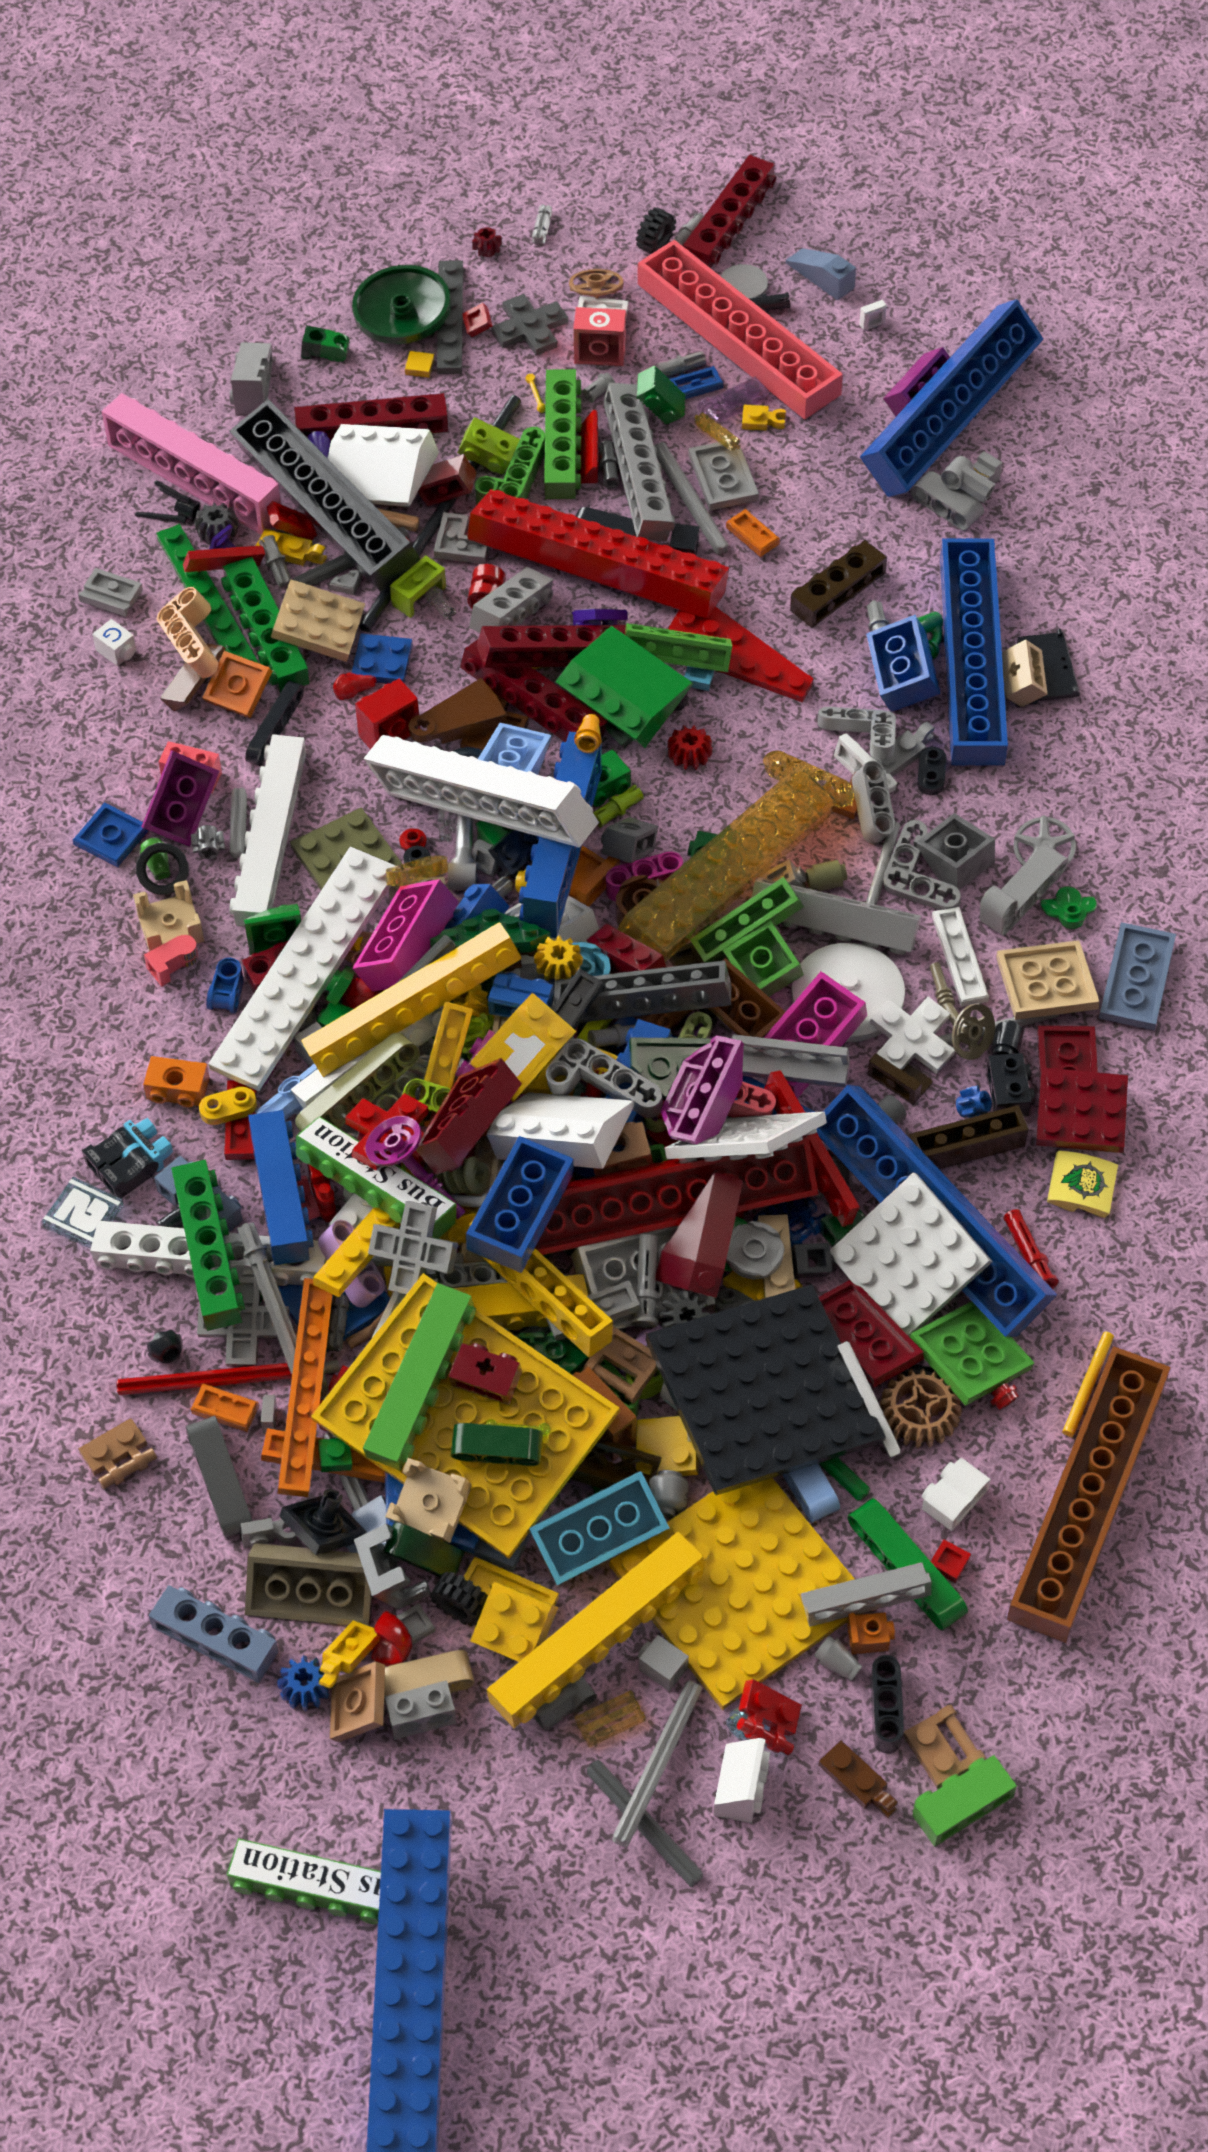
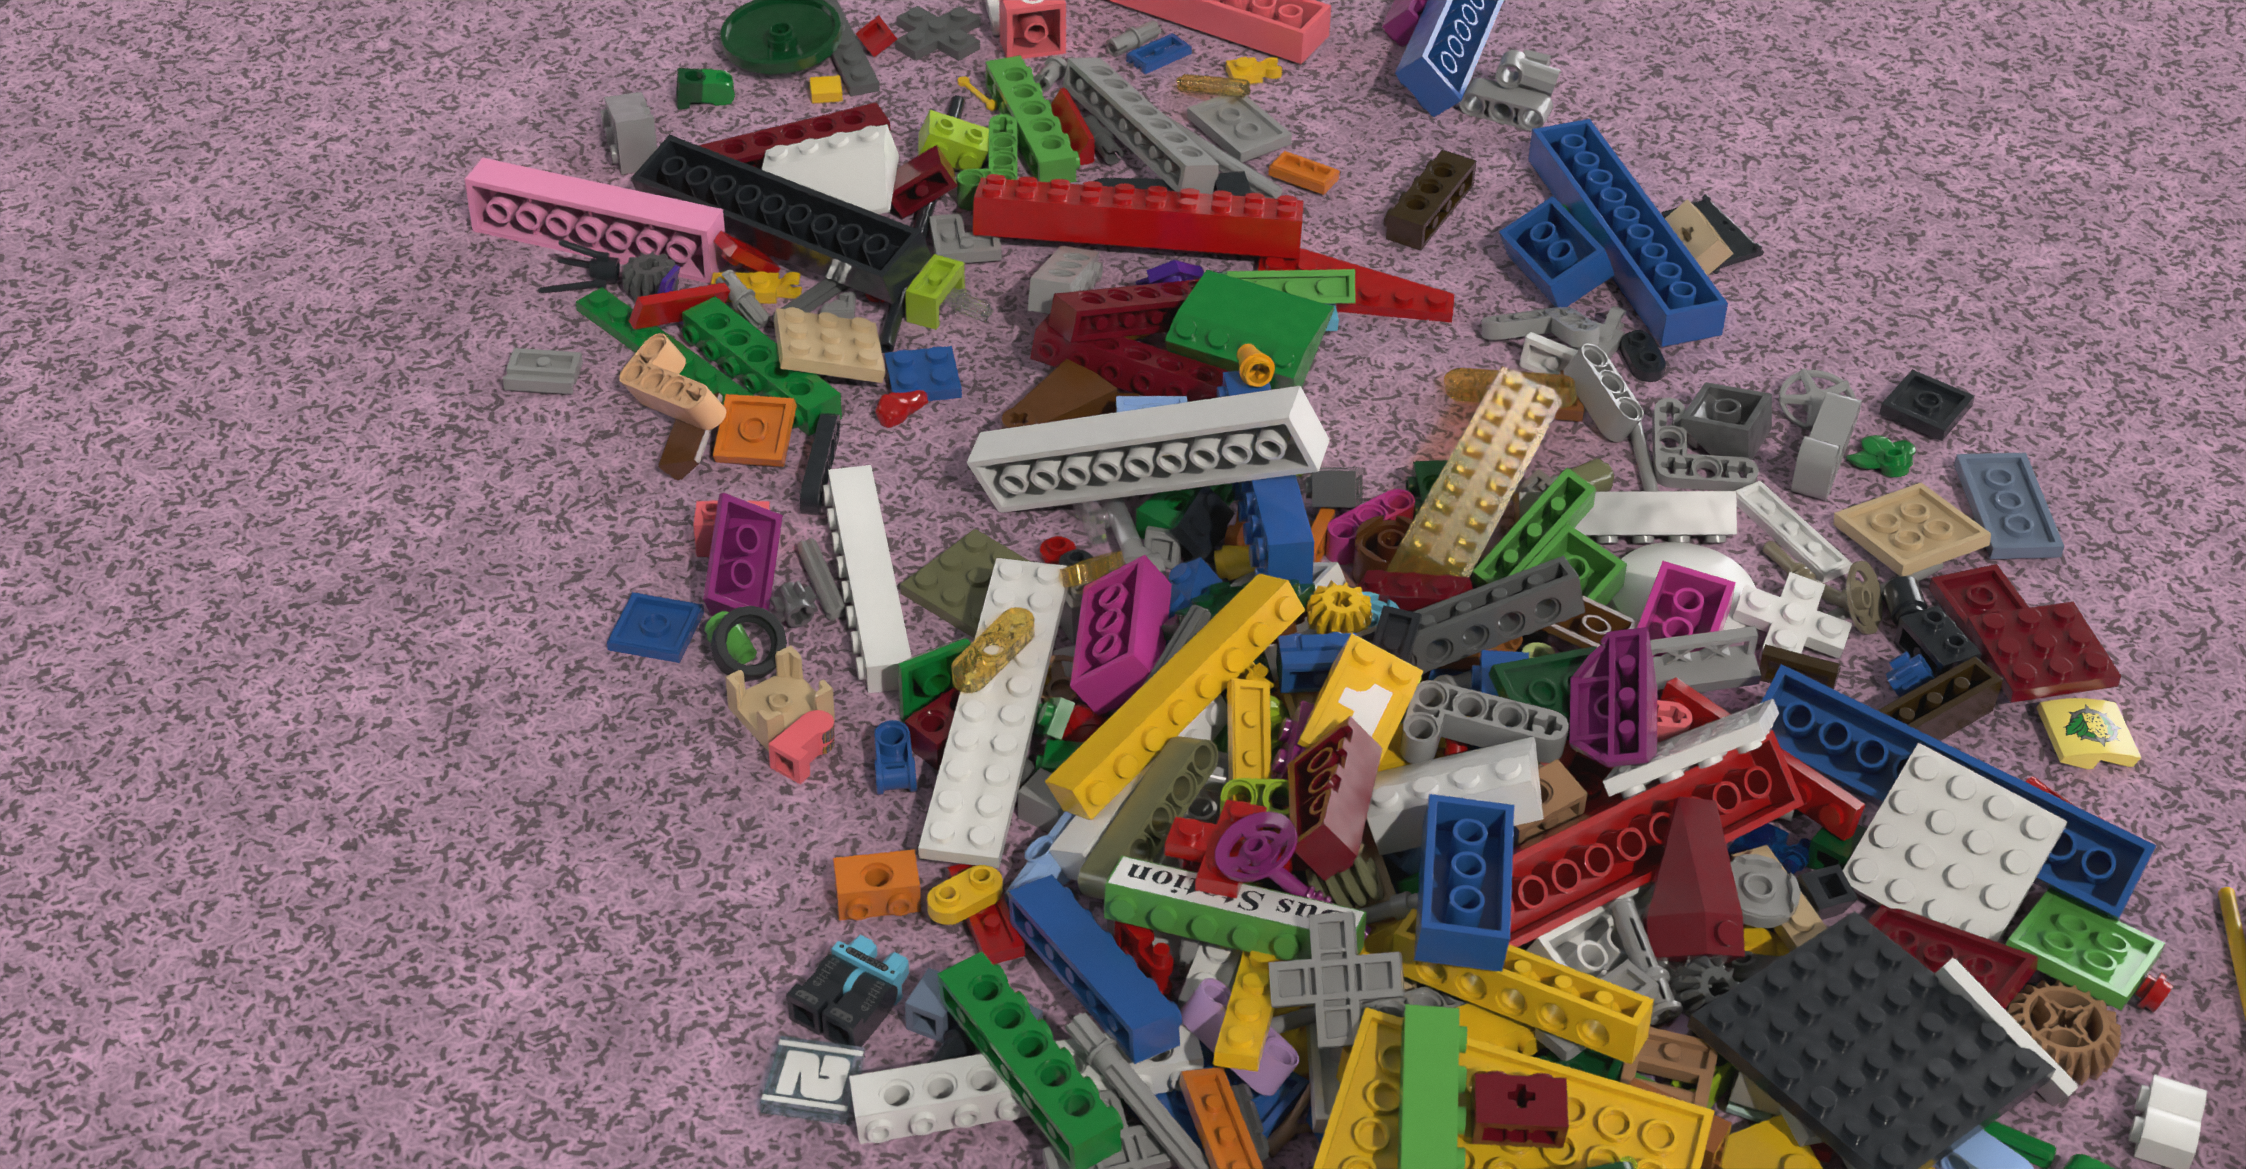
camera: 20 degrees left, 15 degrees down
white brick [92,619,136,666] -> none
red brick [355,678,420,750] -> none
red wheel [467,564,506,609] -> none
green brick [636,366,686,424] -> none
red gear [667,724,713,771] -> none
clear purple plate [697,377,769,425] -> none
light grey axle [867,600,889,631] -> none
none -> clear yellow beam [951,607,1035,693]
none -> black plate [1879,369,1975,441]

